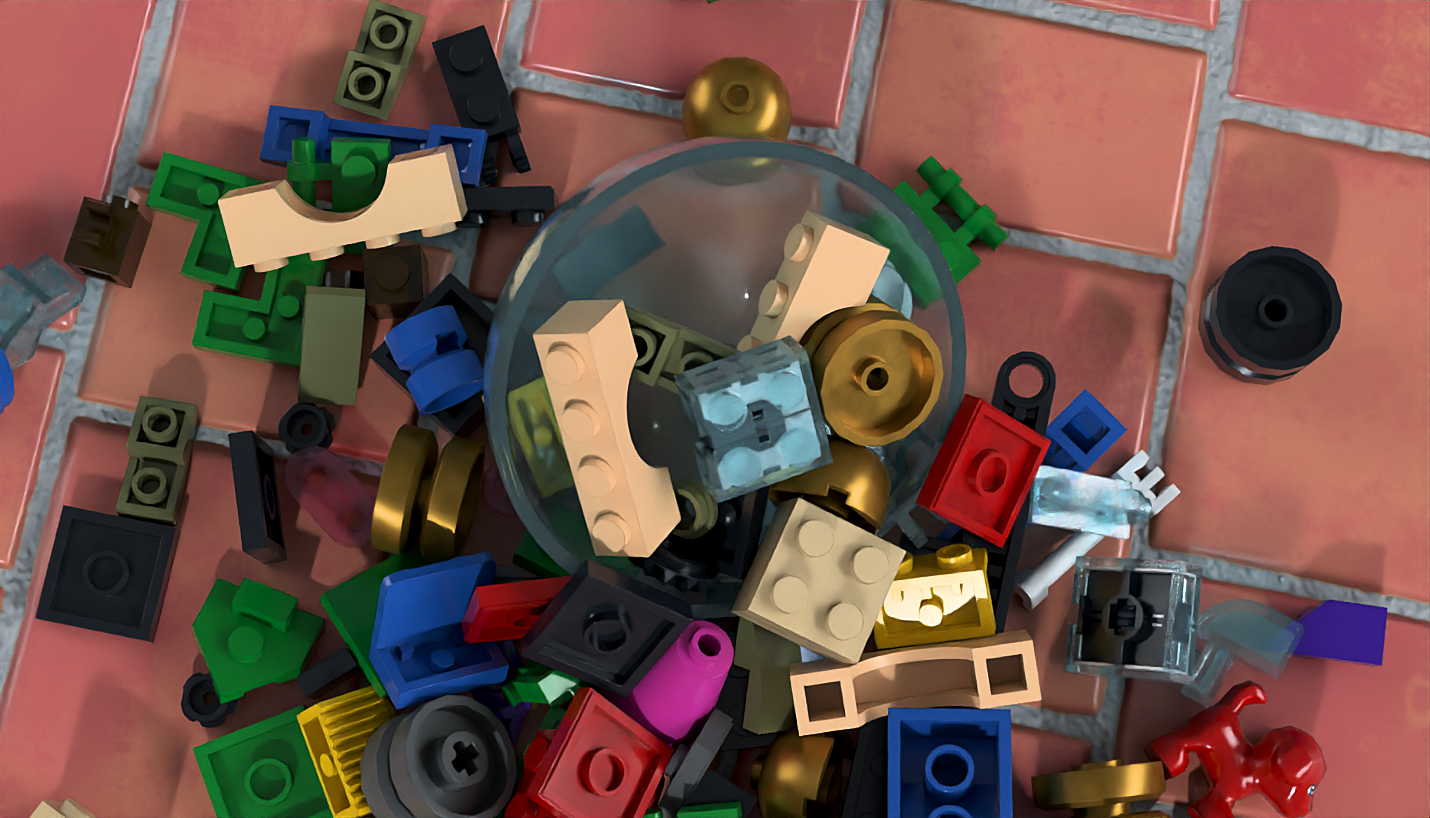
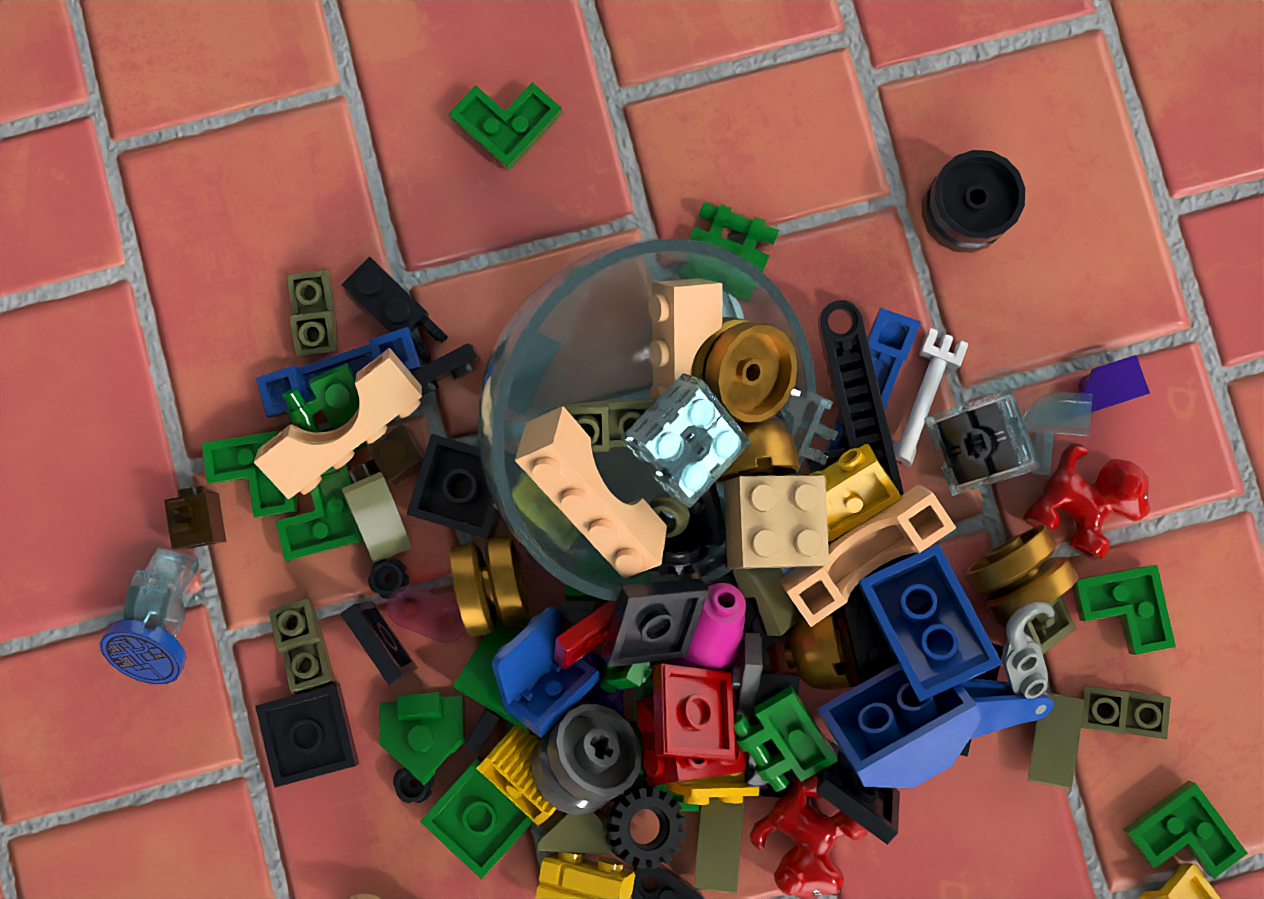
camera: 20 degrees left, 5 degrees up
blue wheel [384,305,490,414] -> none
pearl gold cylinder [682,56,792,172] -> none
red tile [915,394,1051,548] -> none
clear light blue hinge [1028,465,1152,540] -> none

